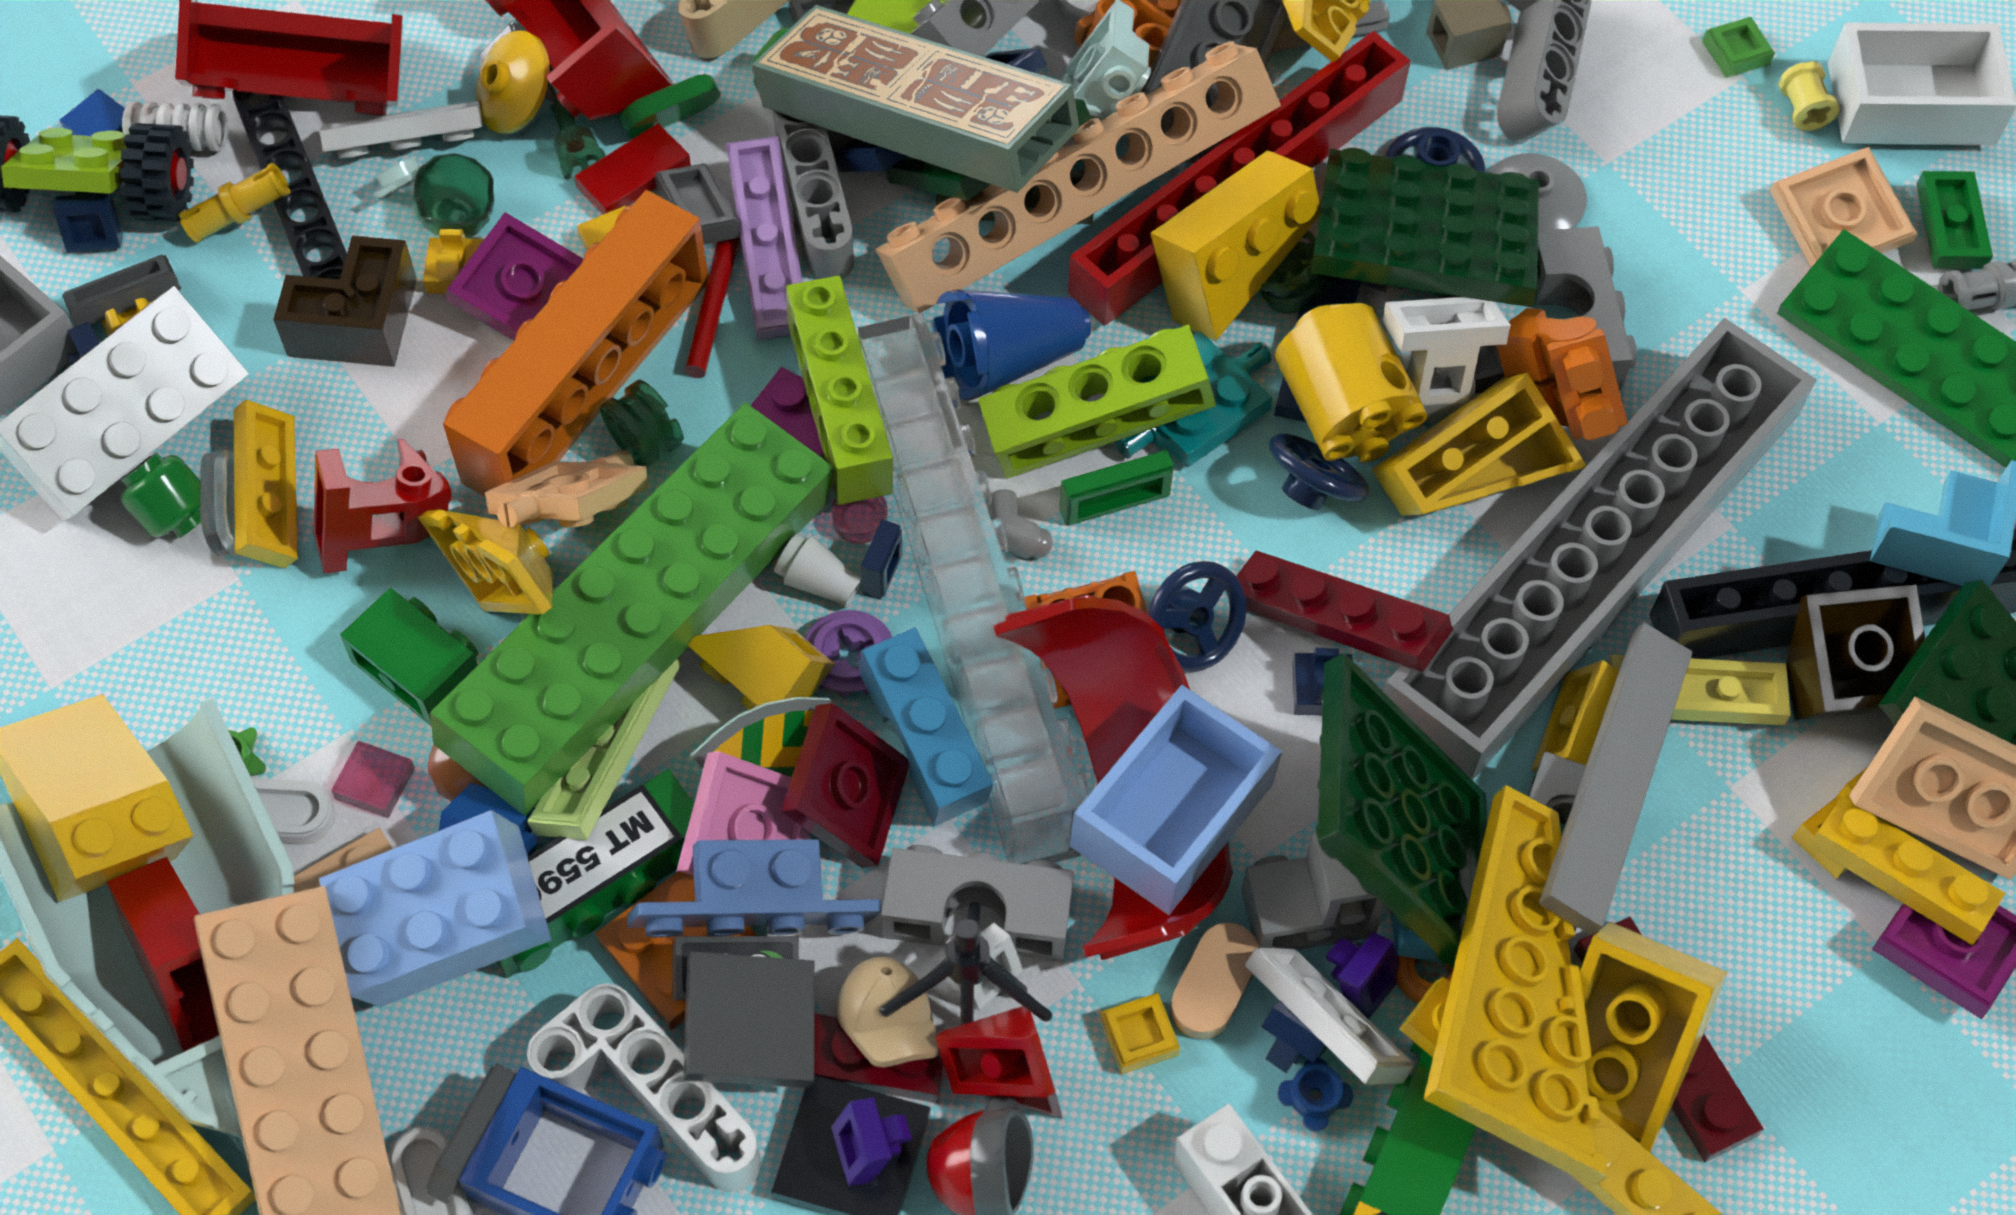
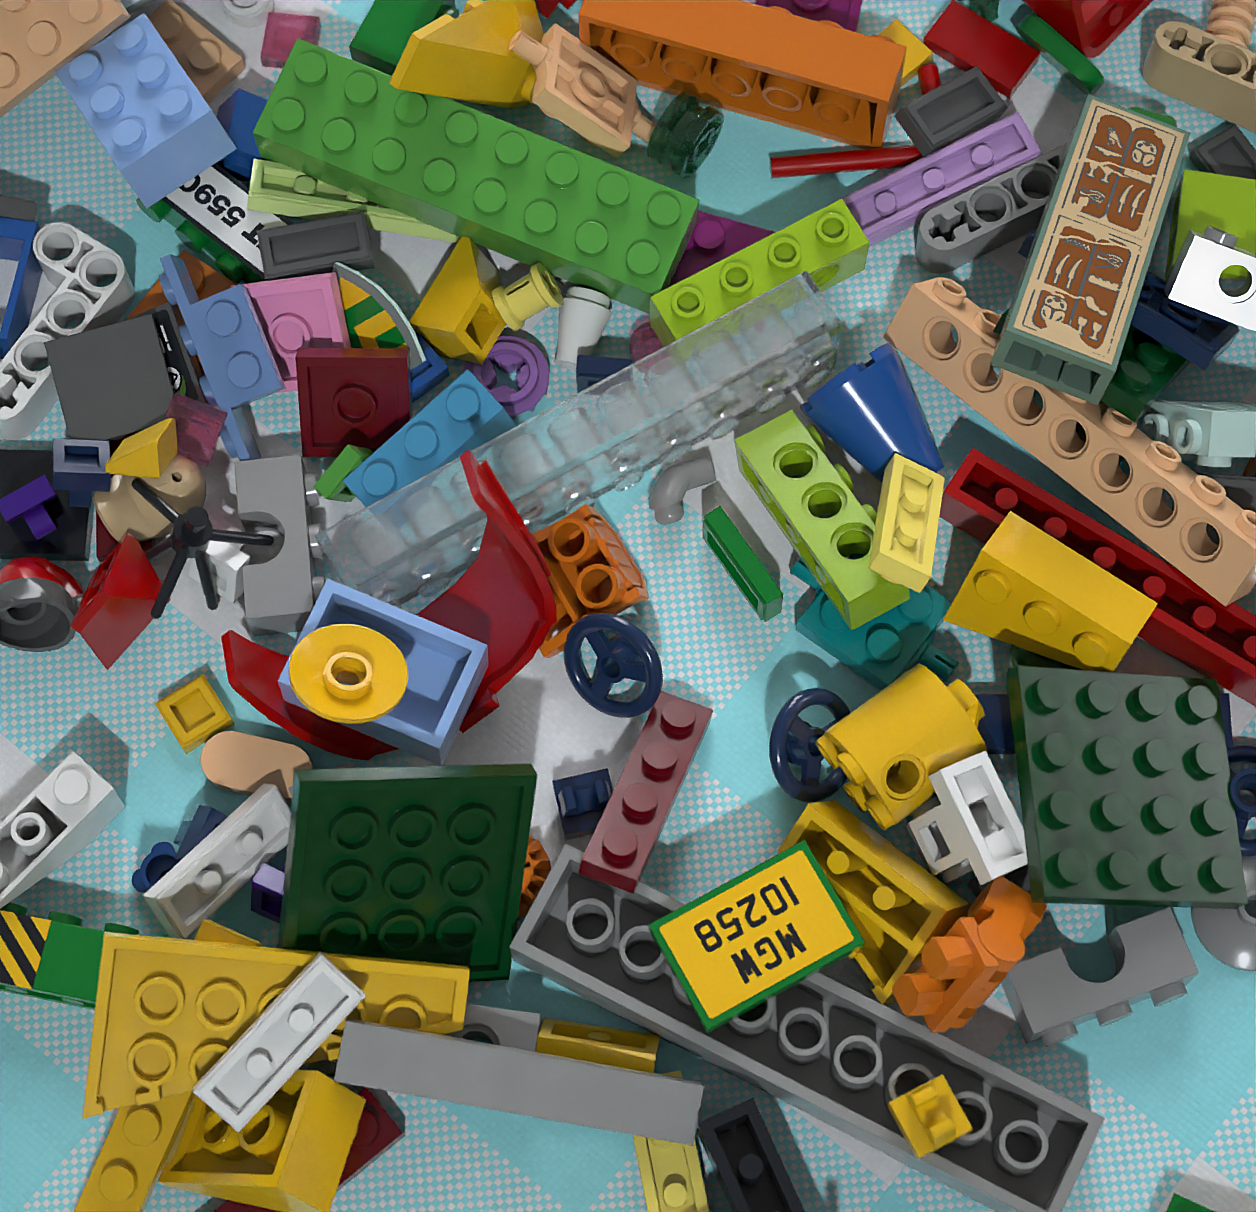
camera: 80 degrees right, 10 degrees up
none -> dark blue tile [51,439,111,508]
none -> yellow slope [105,418,178,479]
none -> clear pink tile [164,393,228,467]
none -> white tile [193,952,366,1132]
none -> dark grey tile [257,211,375,281]
none -> yellow dish [288,624,408,724]
none -> bright green tile [313,445,374,502]
none -> light yellow bush [491,262,564,331]
none -> yellow tile [648,840,865,1033]
none -> light yellow plate [868,453,945,593]
none -> yellow tile [887,1074,973,1160]

